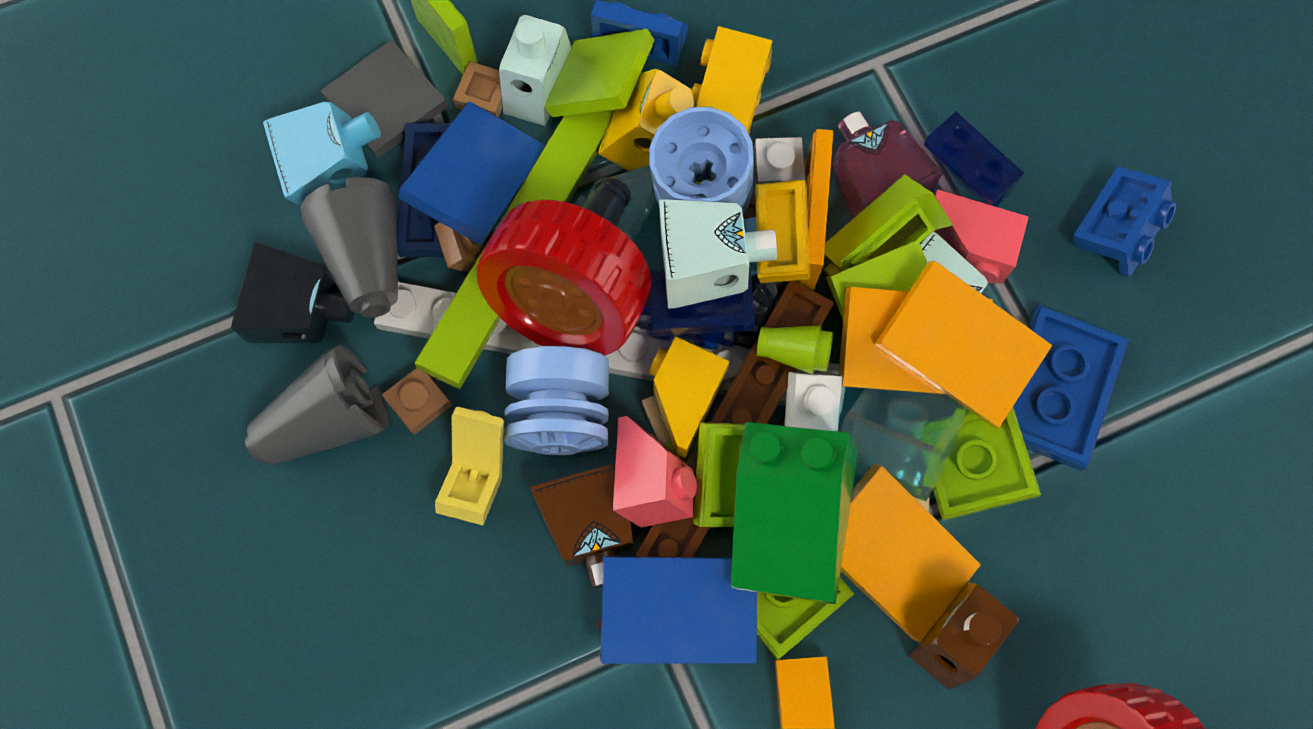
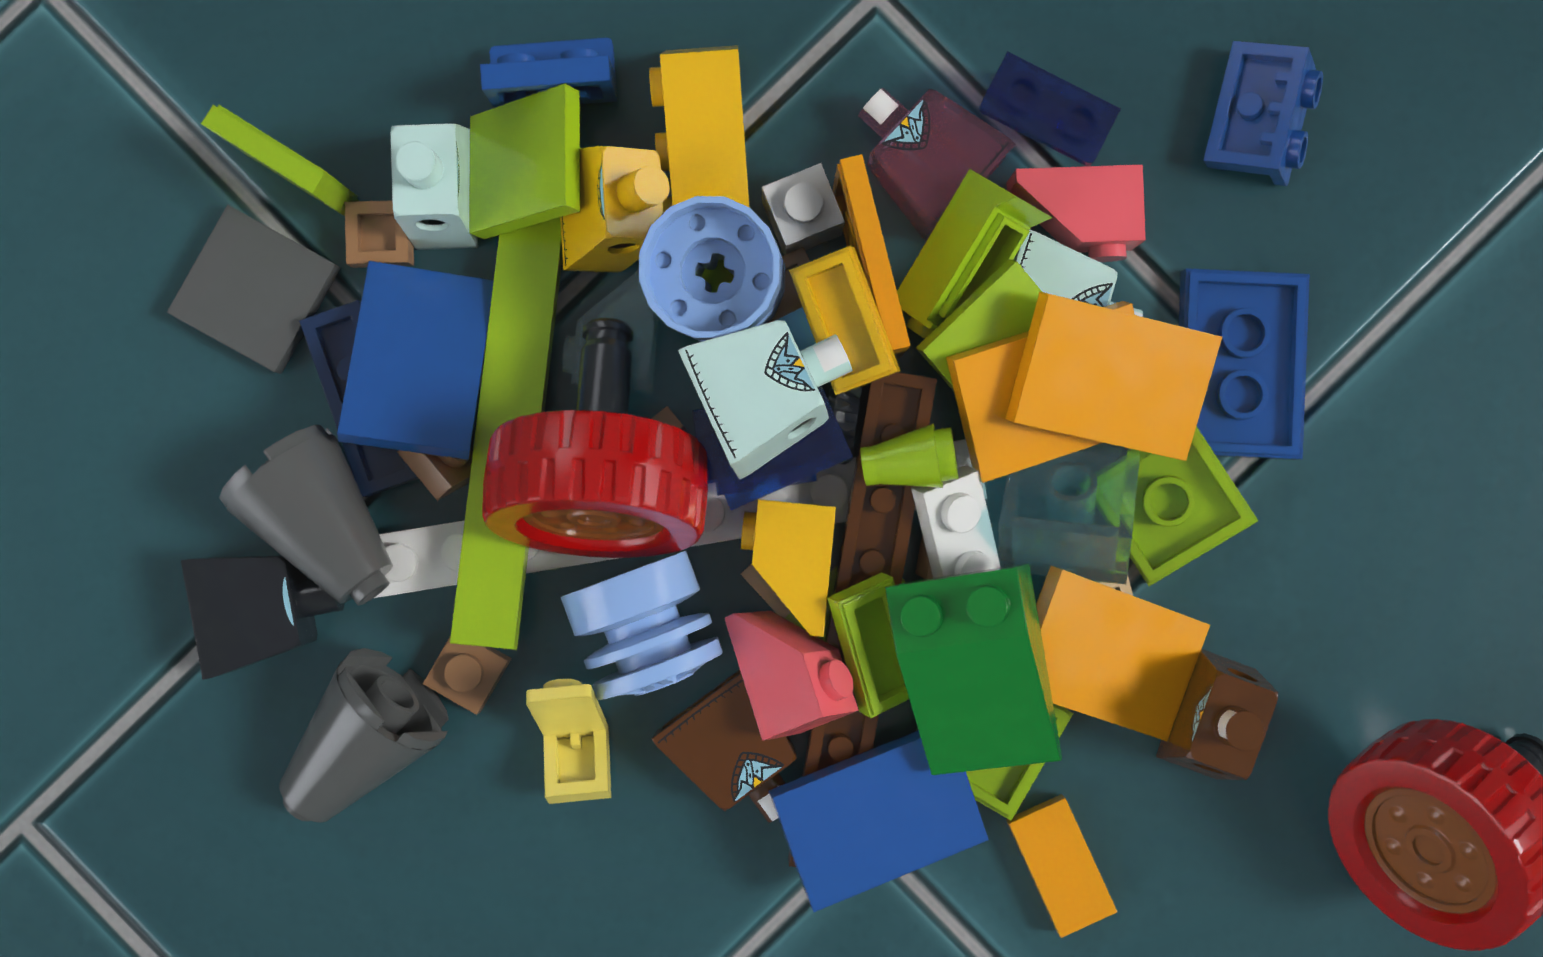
camera: 20 degrees left, 15 degrees up
medium azure torso [263,102,381,206] -> none

